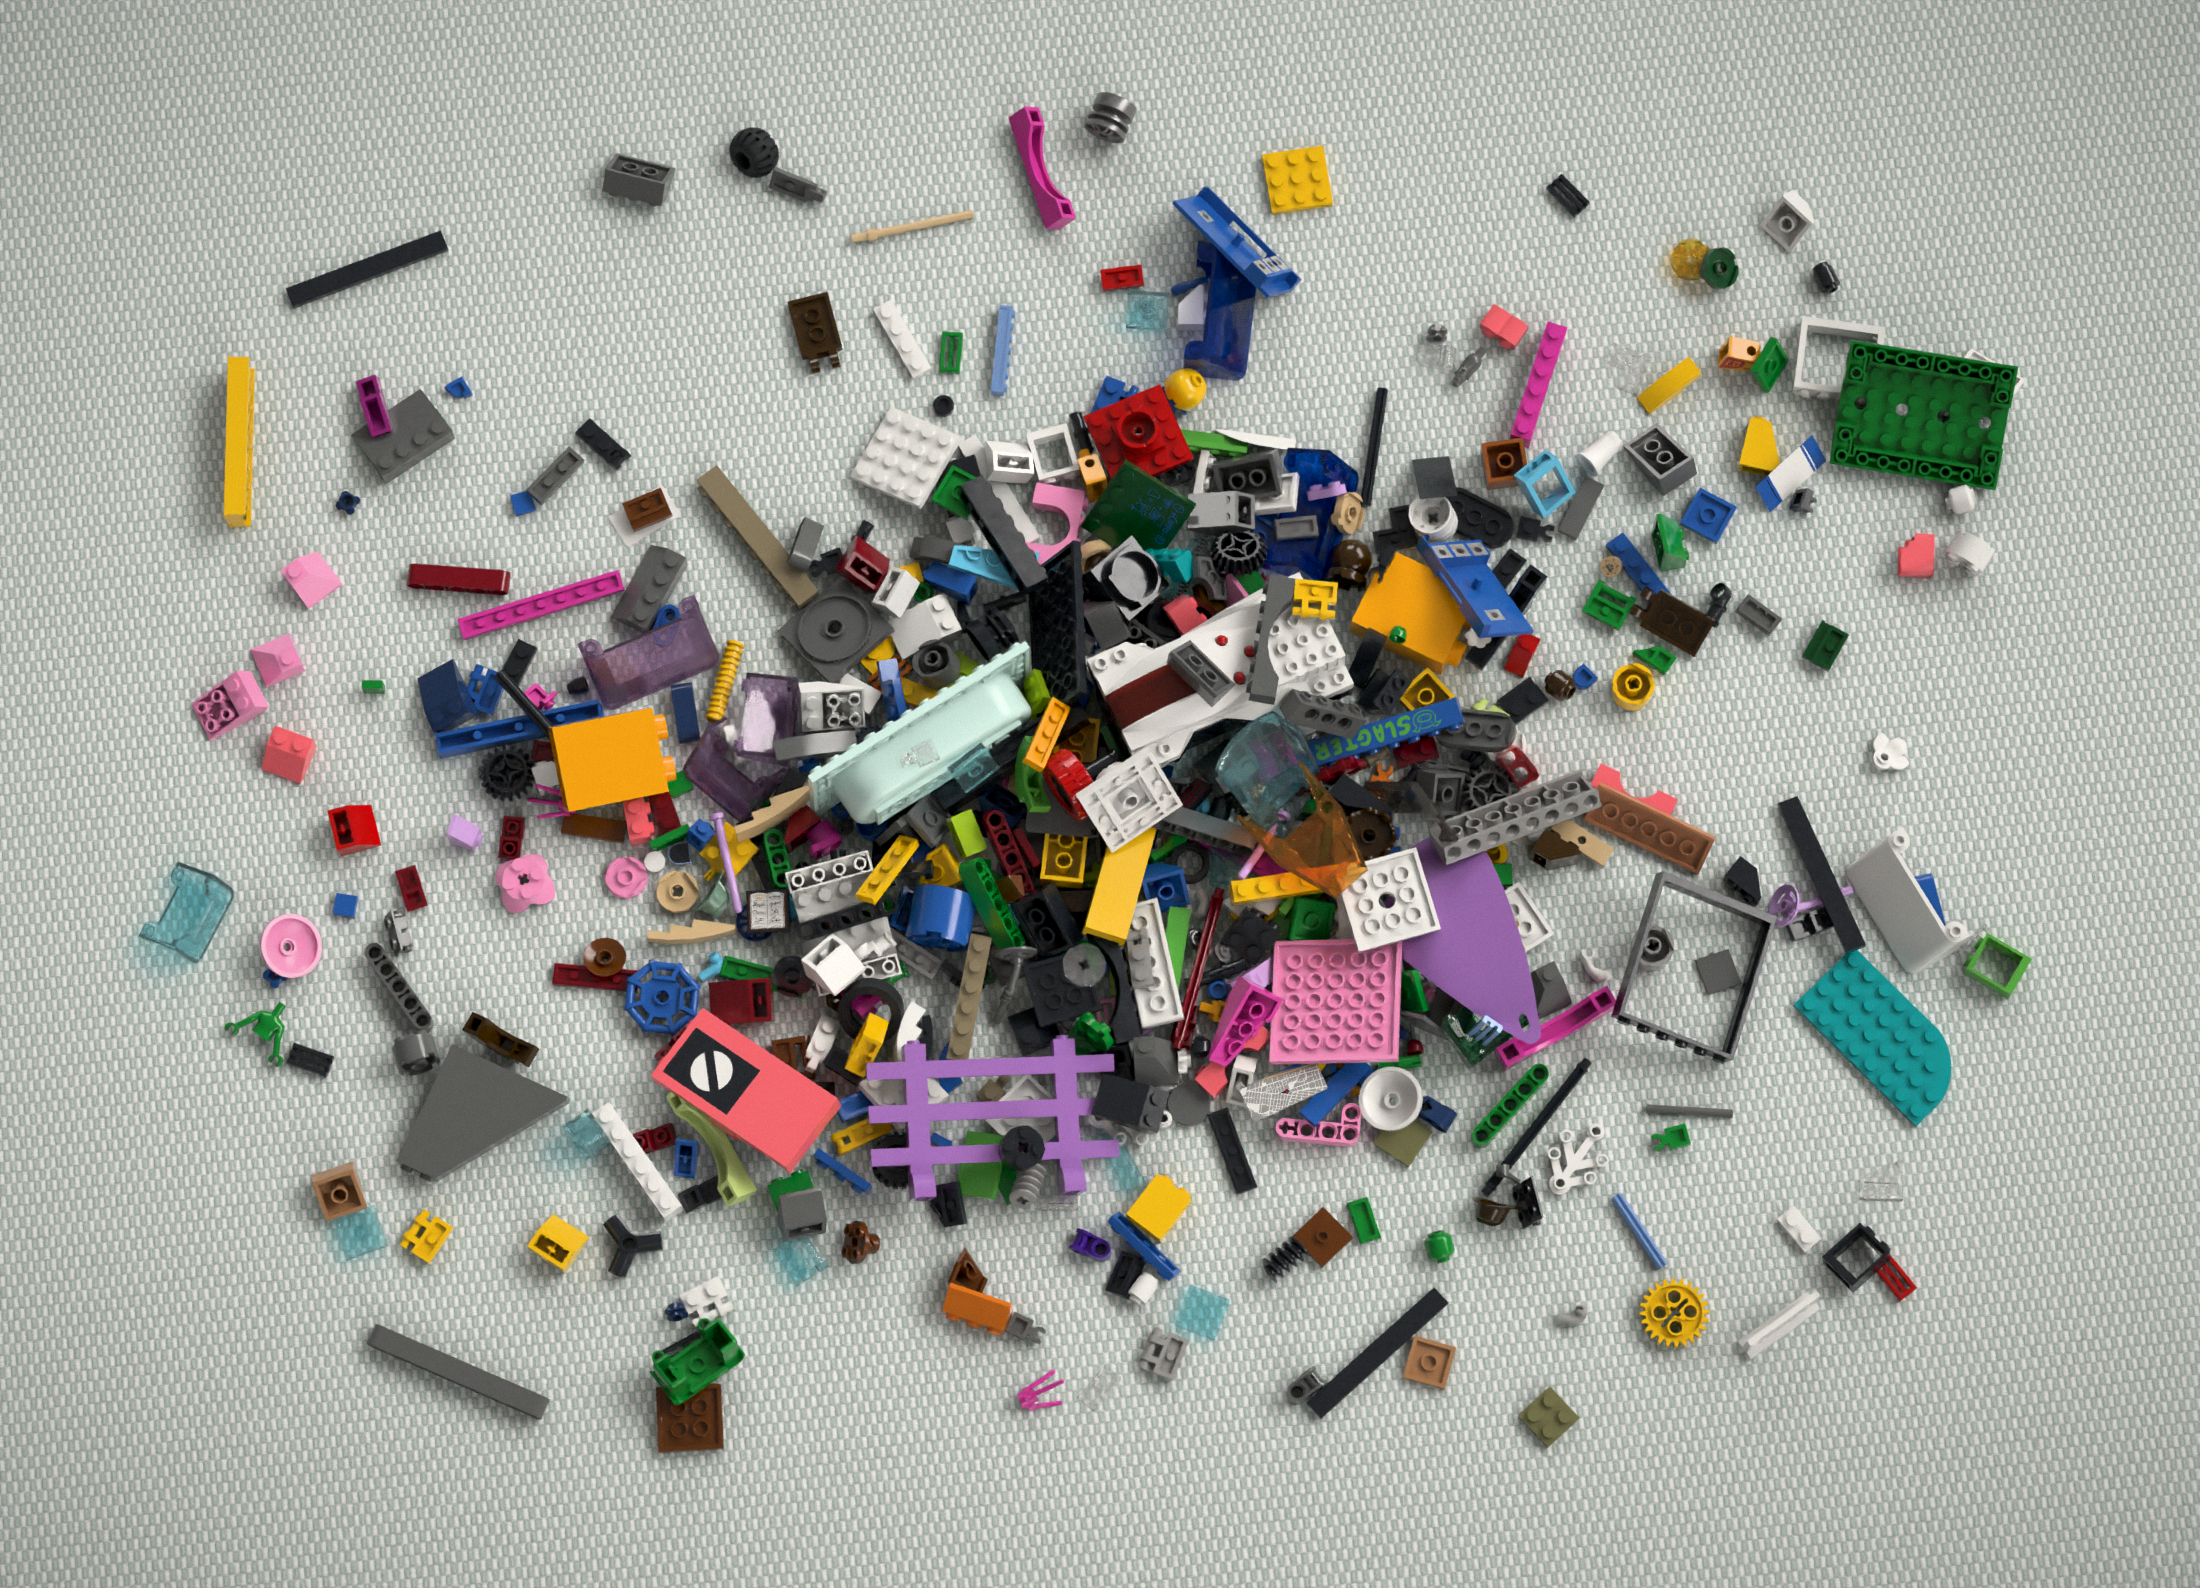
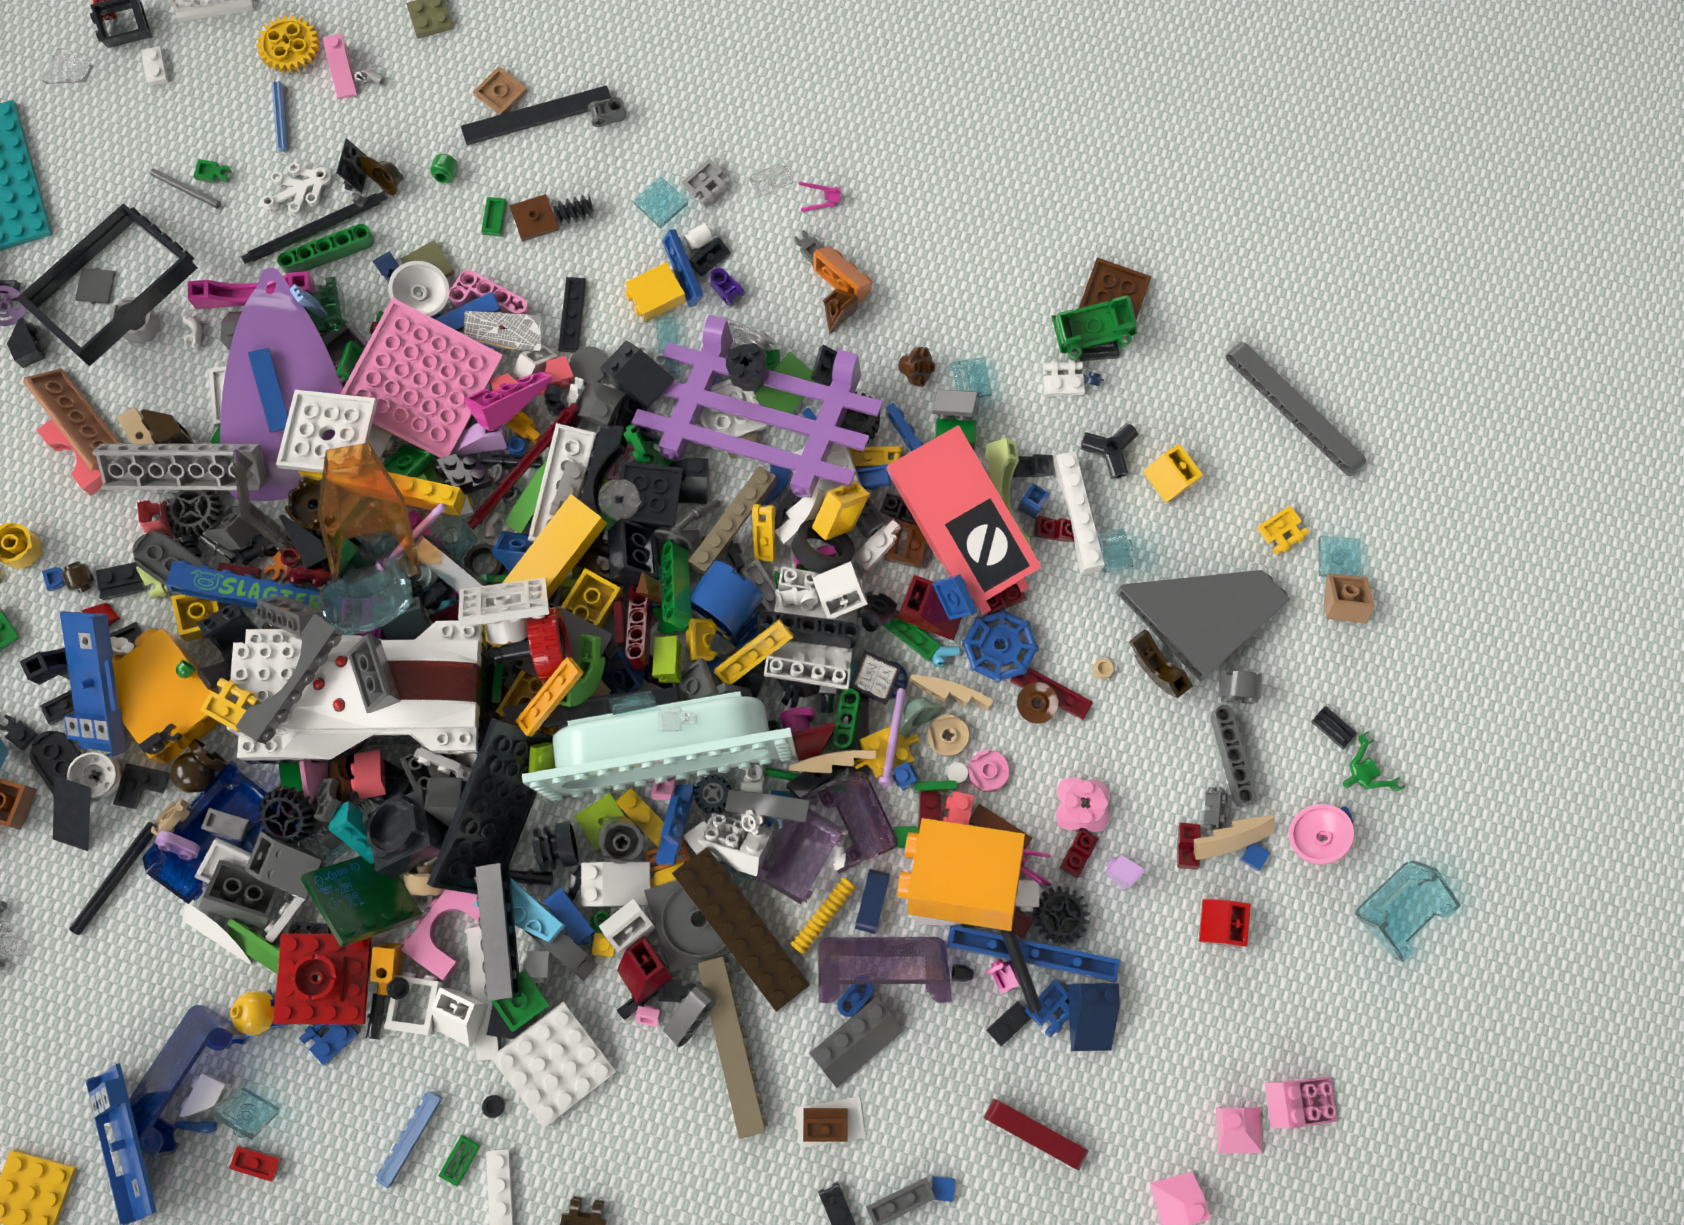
camera: 165 degrees left, 0 degrees up
coral slope [262,726,317,784] -> none
green tile [361,680,385,694] -> none
dark pink plate [457,570,625,640] -> none
black tile [668,842,692,866] -> none
none -> blue tile [248,348,288,433]
none -> dark red hinge [280,548,298,581]
none -> bright pink slope [323,33,357,99]
none -> black plate [387,977,409,1000]
none -> bright pink plate [636,1006,660,1027]
none -> dark brown plate [672,846,810,1012]
none -> white plate [741,809,763,835]
none -> yellow plate [752,504,776,562]
none -> blue plate [932,574,978,620]
none -> tan tile [1093,658,1114,680]
none -> tan slope [1194,815,1274,860]

